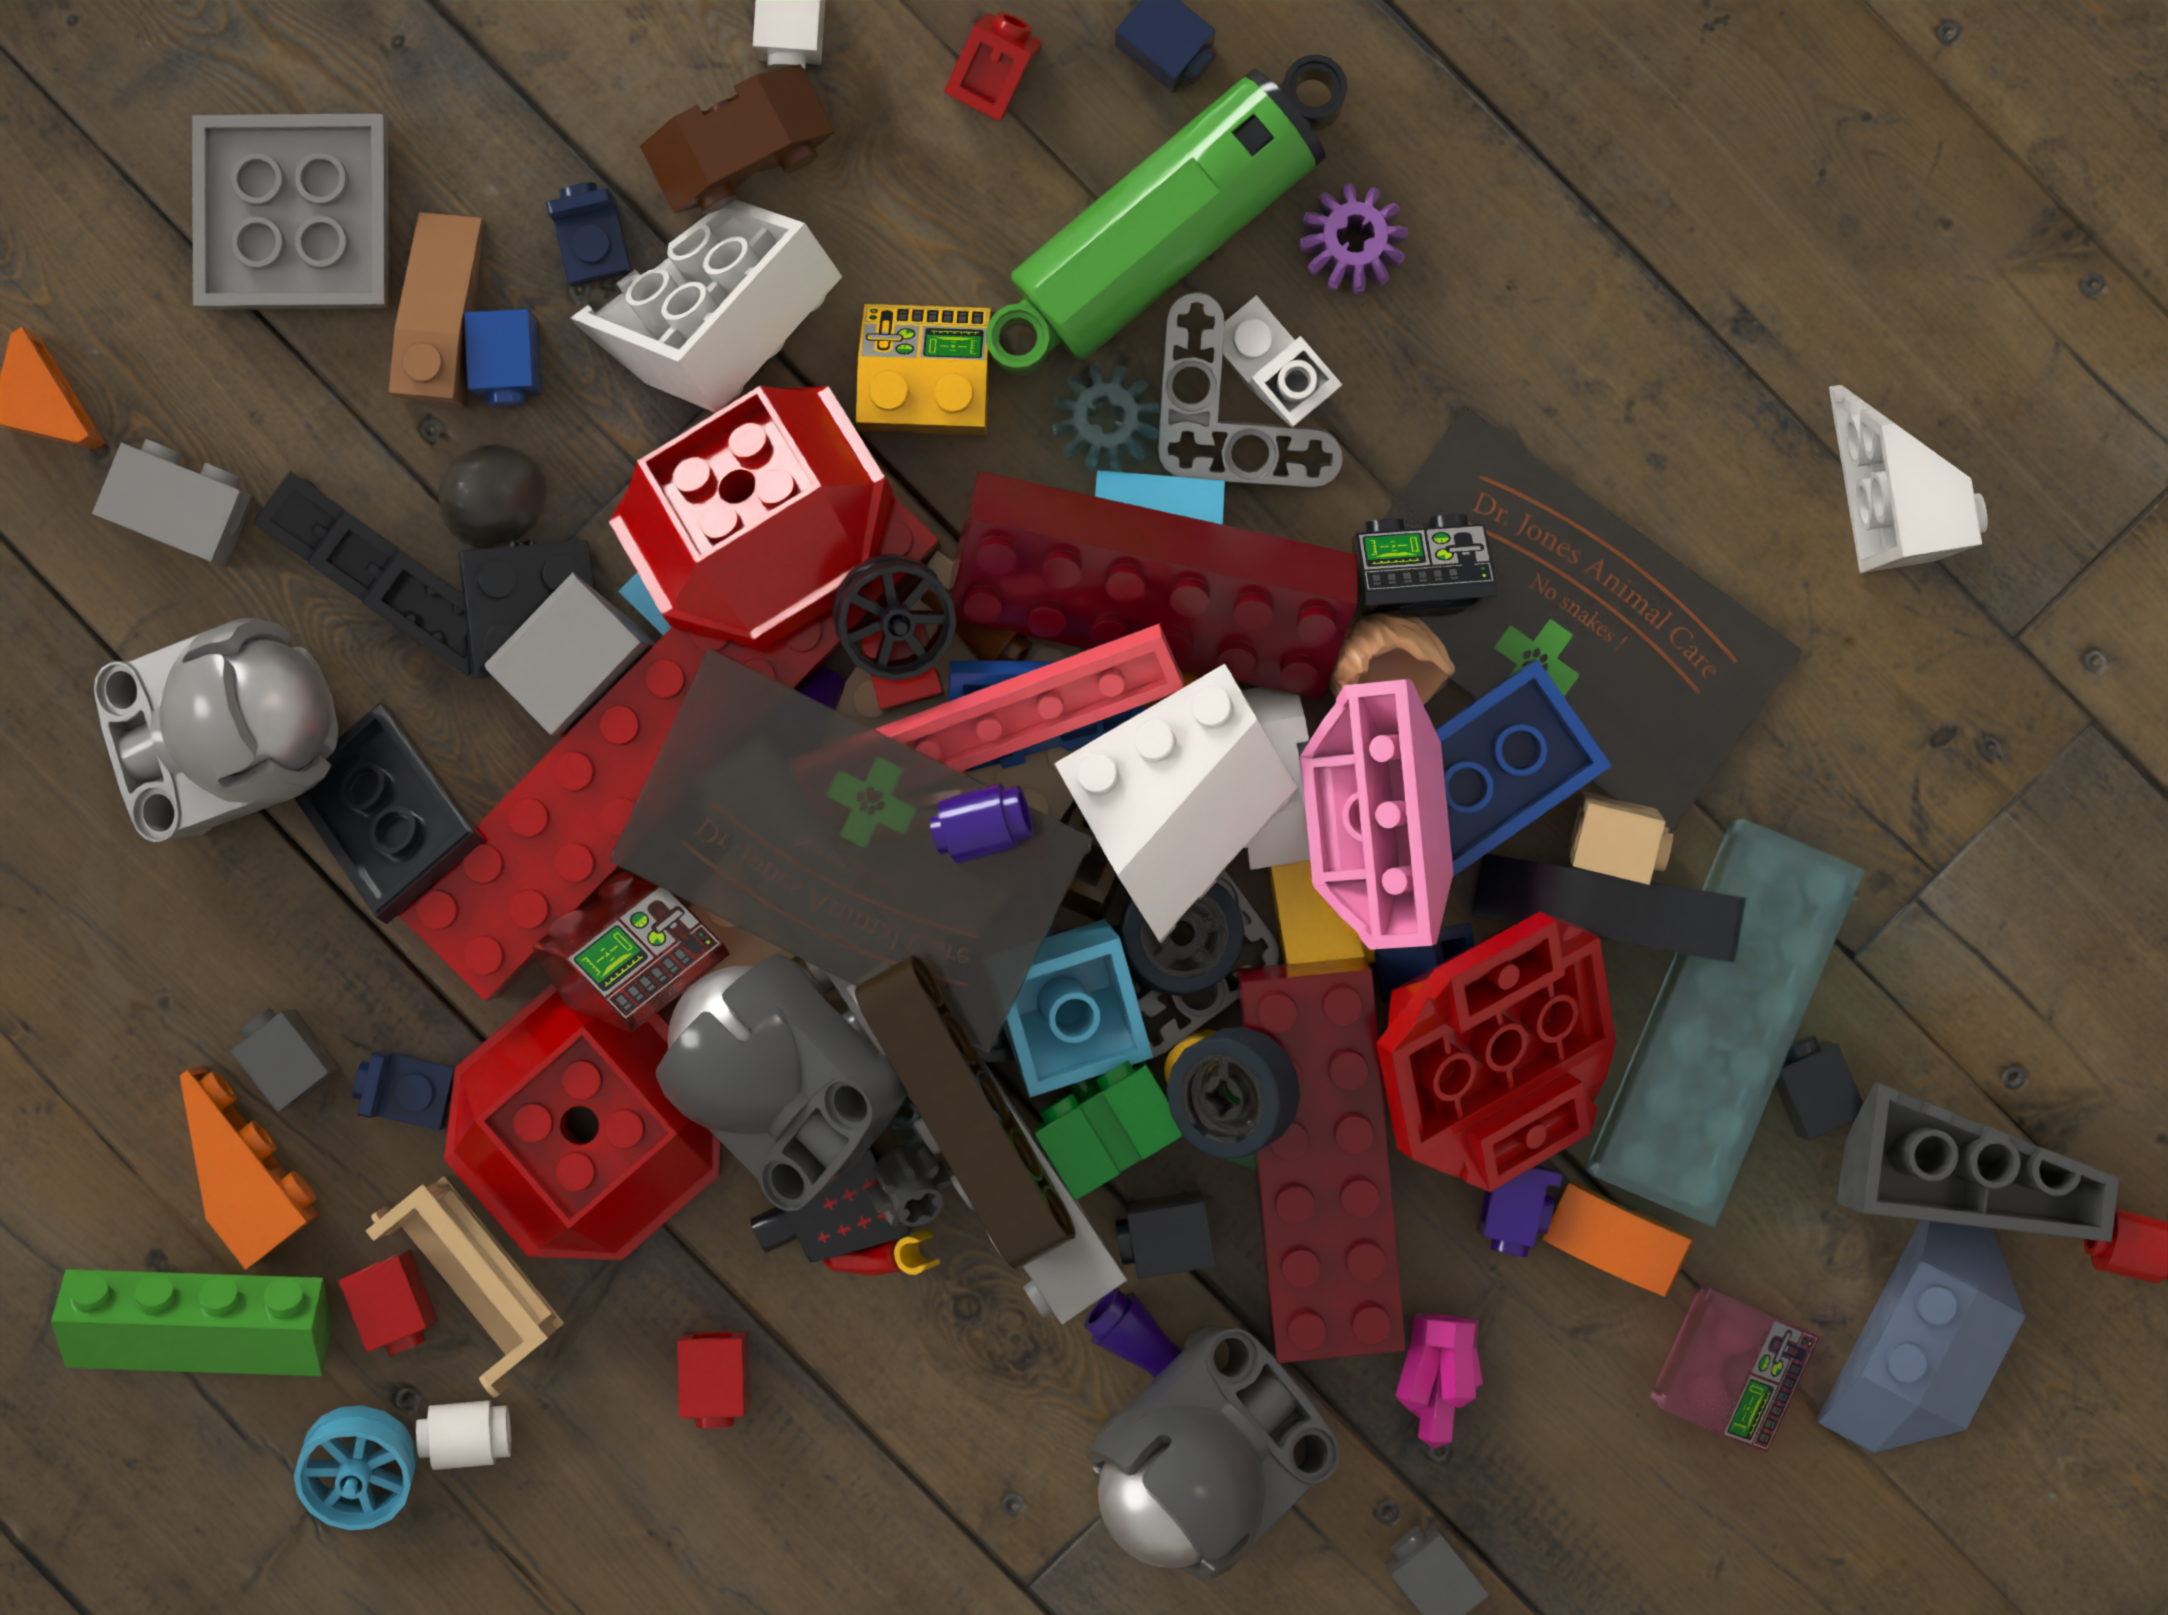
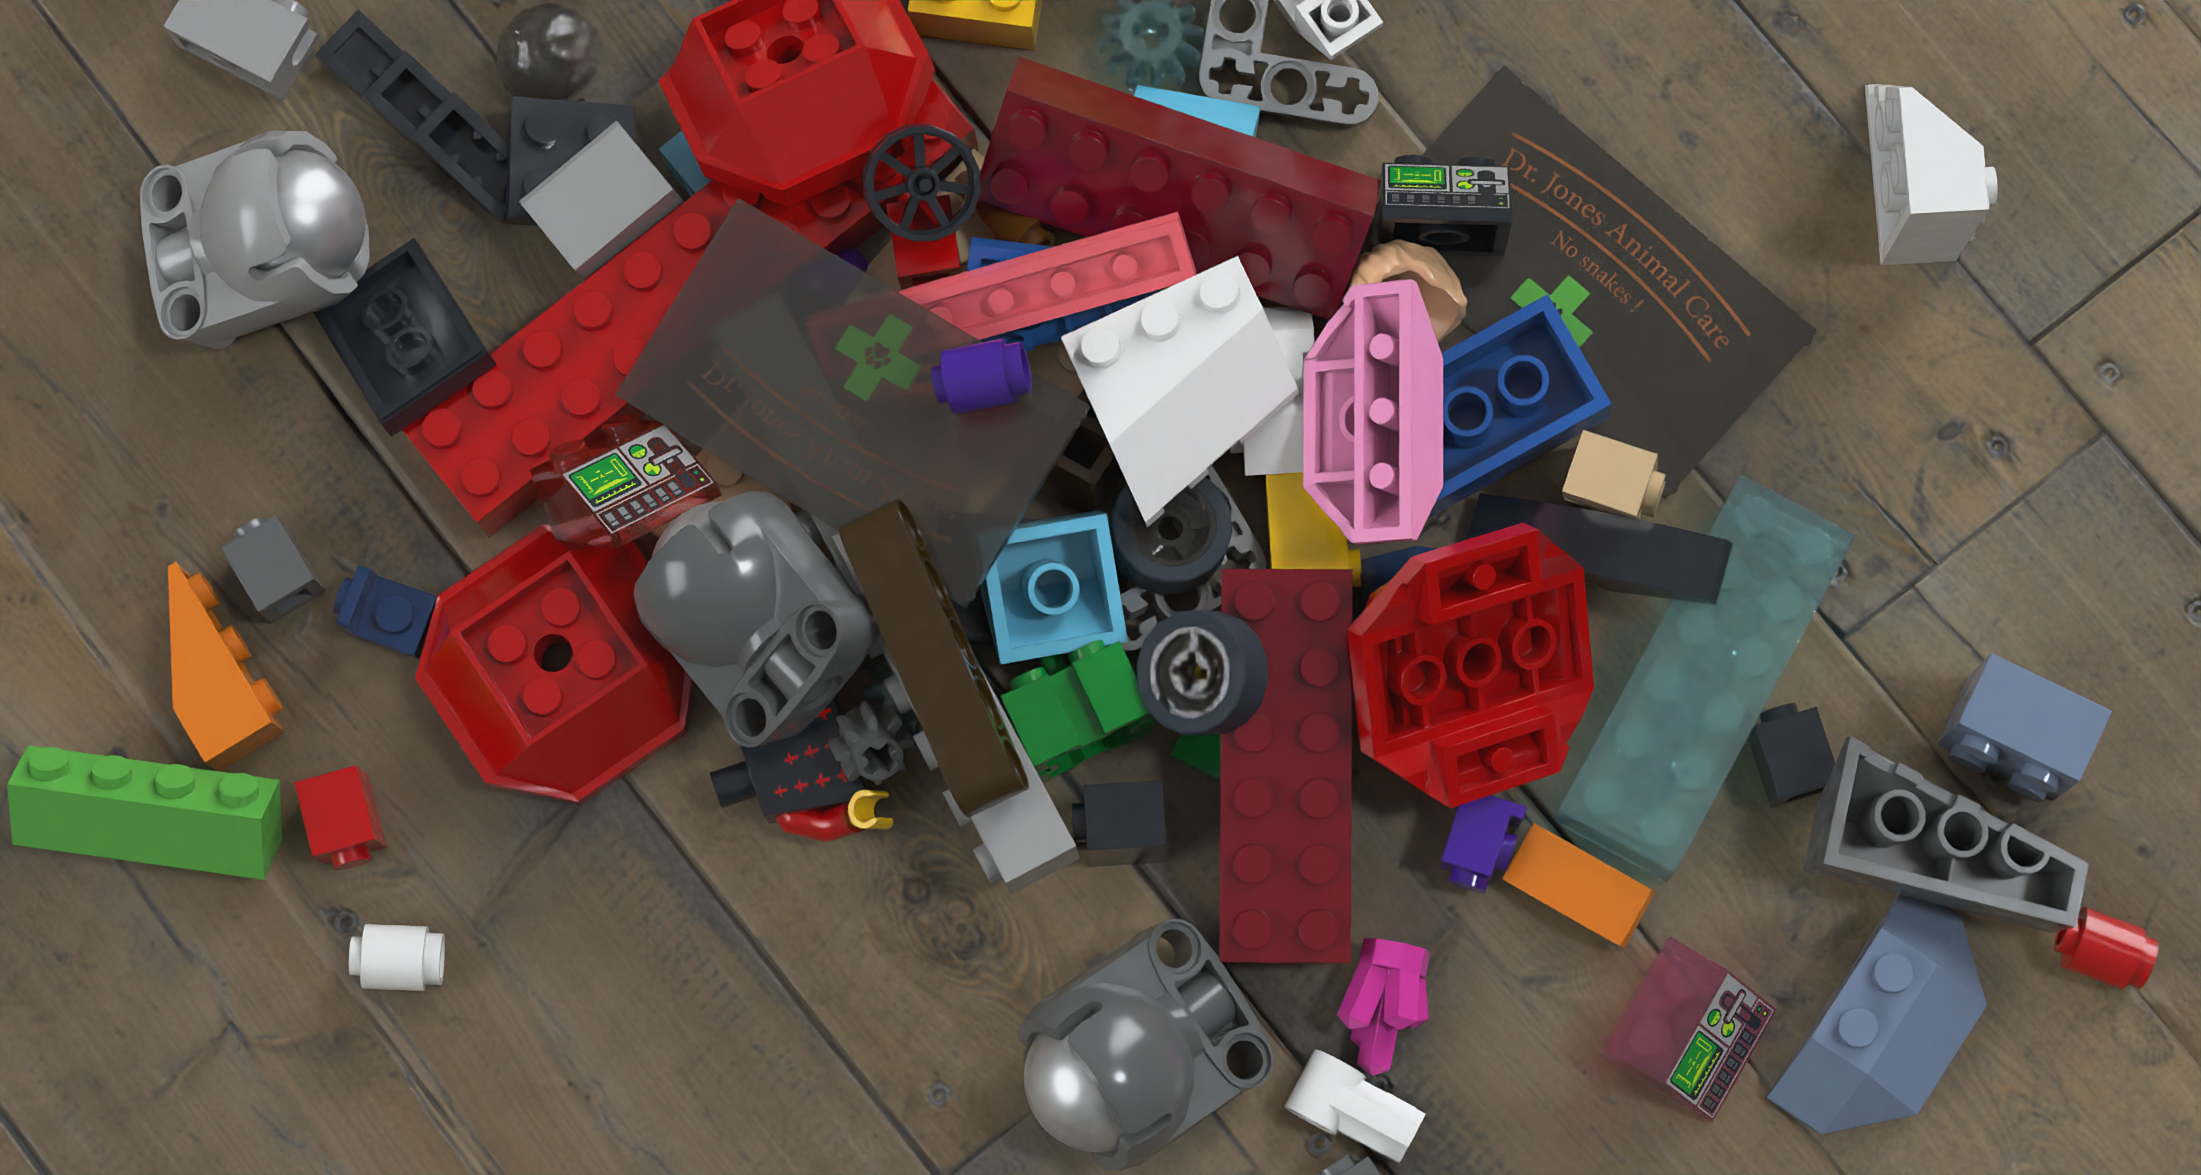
camera: 15 degrees right, 10 degrees down
medium azure wheel [294,1405,418,1531] -> none
tan piece [366,1176,565,1398] -> none
red brick [677,1331,750,1428] -> none
dark purple cone [1084,1288,1181,1377] -> none
none -> white piece [1284,1049,1425,1164]
none -> sand blue brick [1937,653,2112,802]

